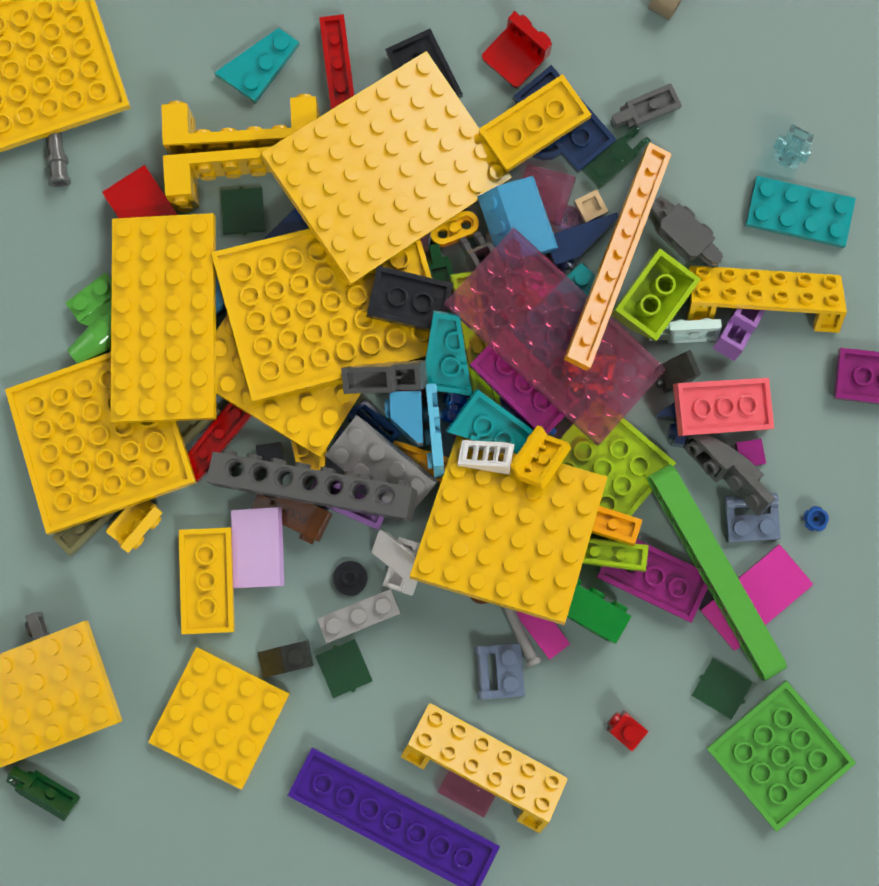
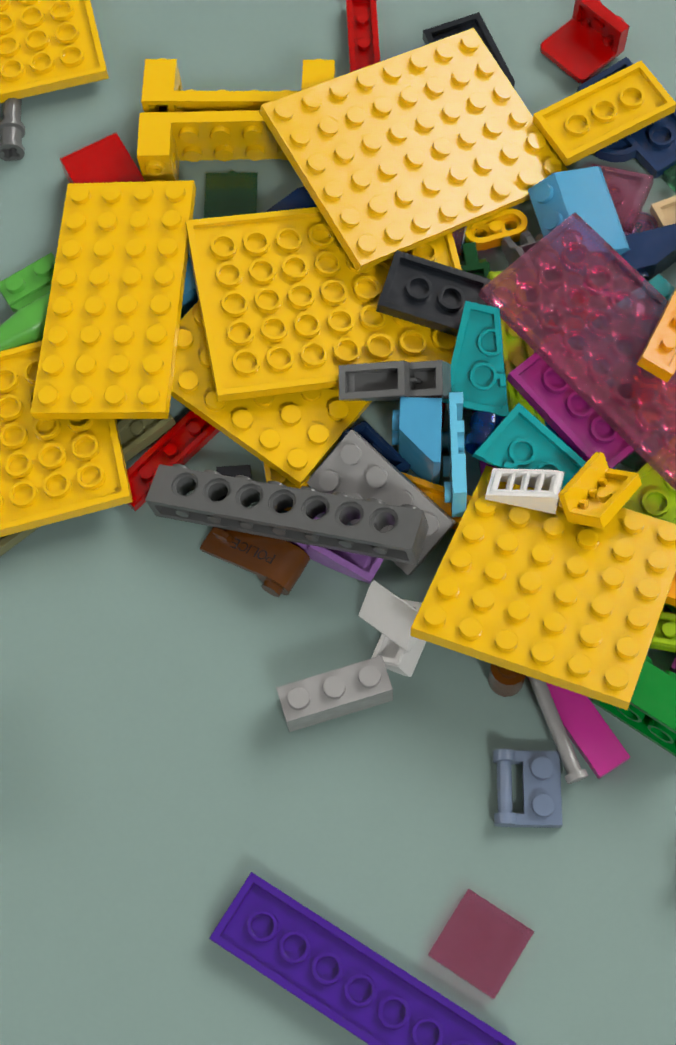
camera: 10 degrees right, 15 degrees down
yellow bracket [106,500,162,553] -> none
yellow plate [148,647,290,790] -> none
yellow plate [179,527,235,634] -> none
teal wing [214,28,300,104] -> none
lavender tile [231,507,284,588] -> none
pearl dark grey slope [257,640,314,678] -> none
clear green piece [316,639,373,698] -> none
black piece [333,561,368,596] -> none
yellow bracket [401,703,567,834] -> none

